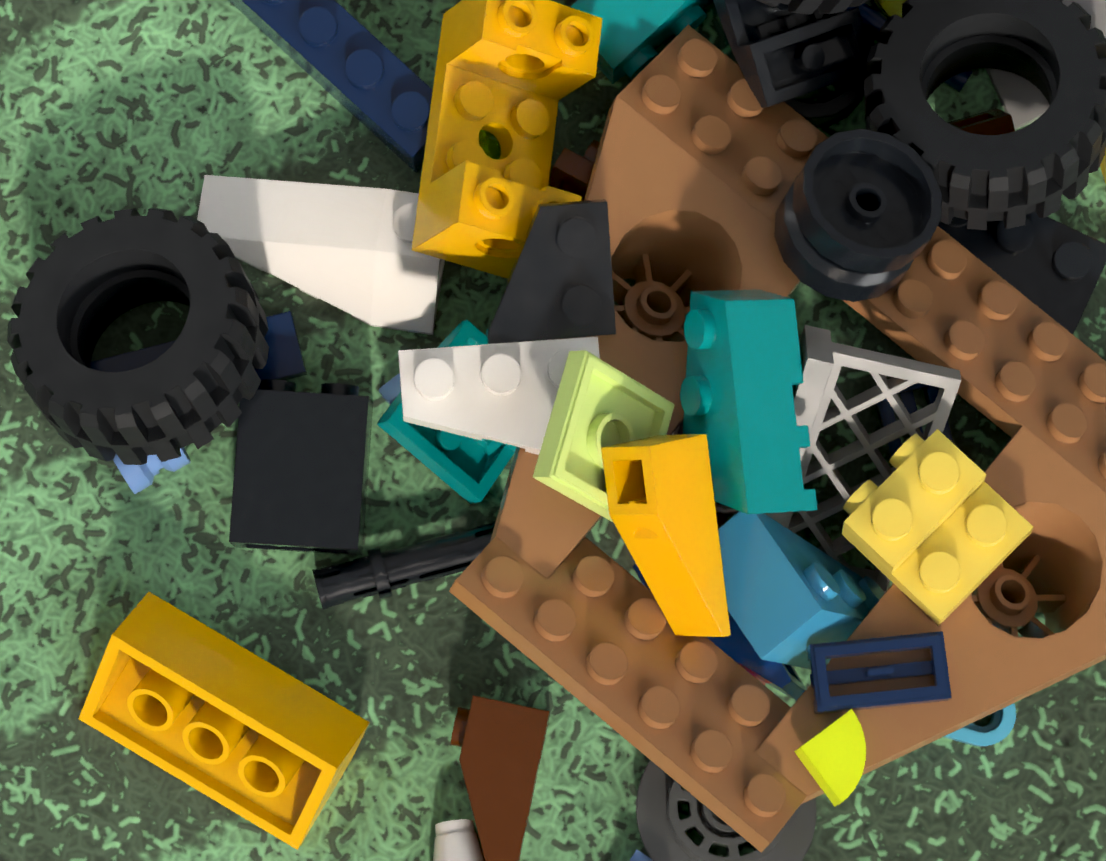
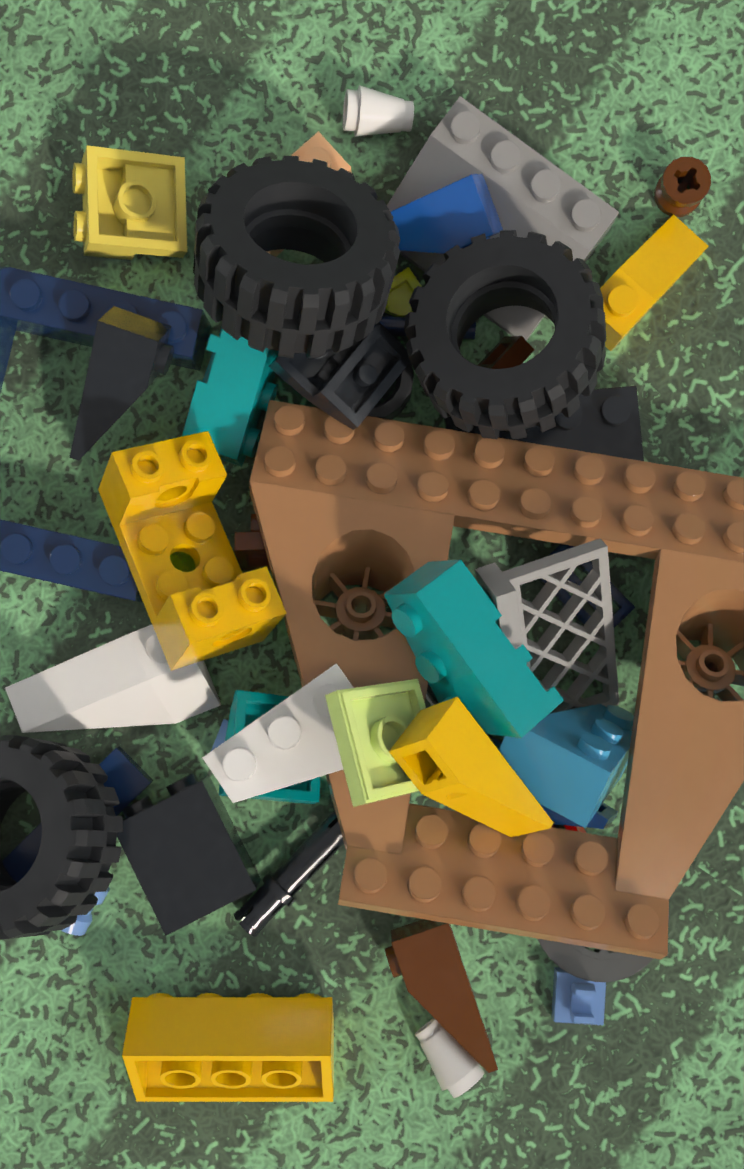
camera: 30 degrees left, 5 degrees up
black wing [486,199,616,344] -> none
black wheel [774,129,942,302] -> none
neon yellow tile [794,709,866,807] -> none
dark blue tile [807,631,952,714] -> none
light yellow plate [842,429,1033,626] -> none

